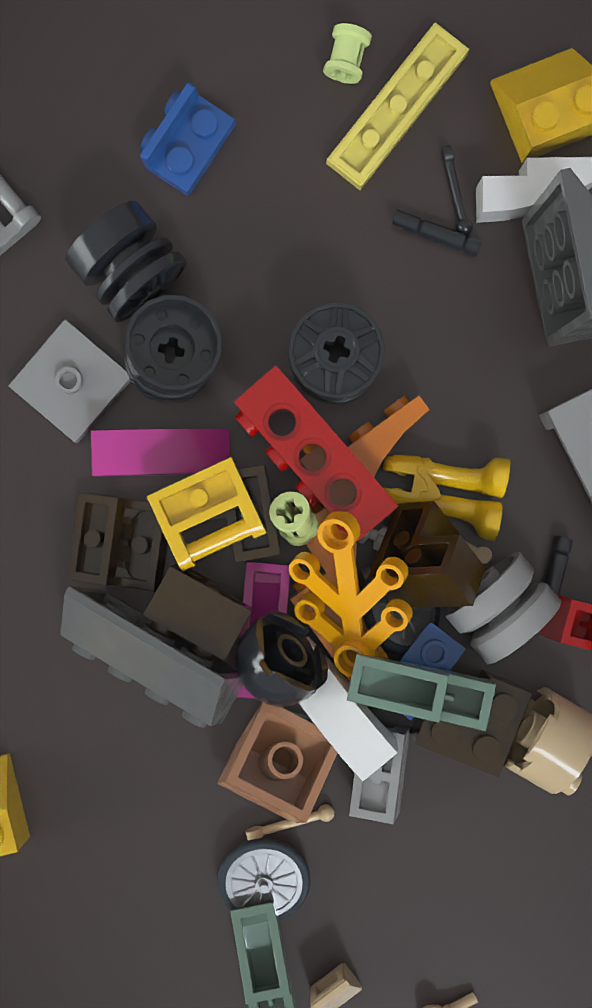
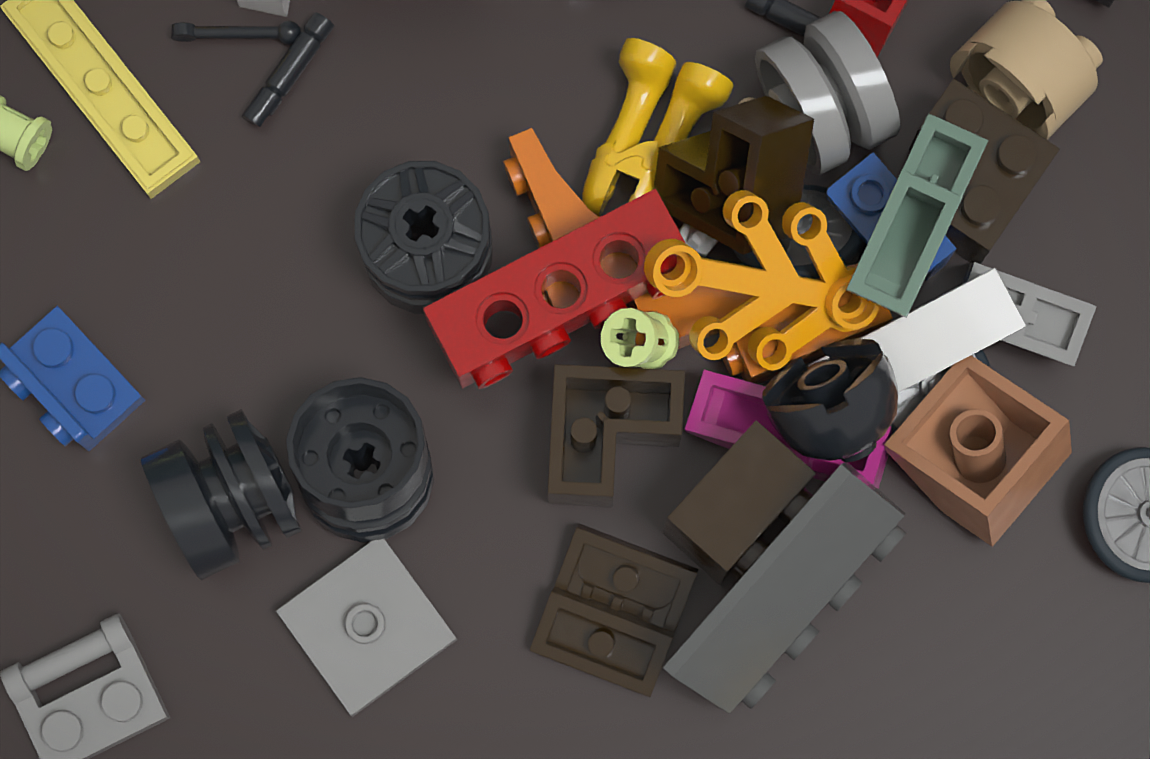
camera: 80 degrees left, 10 degrees down
dark pink slope [91,429,231,477] -> none
yellow plate [147,457,267,572] -> none
tan hinge [245,804,335,841] -> none

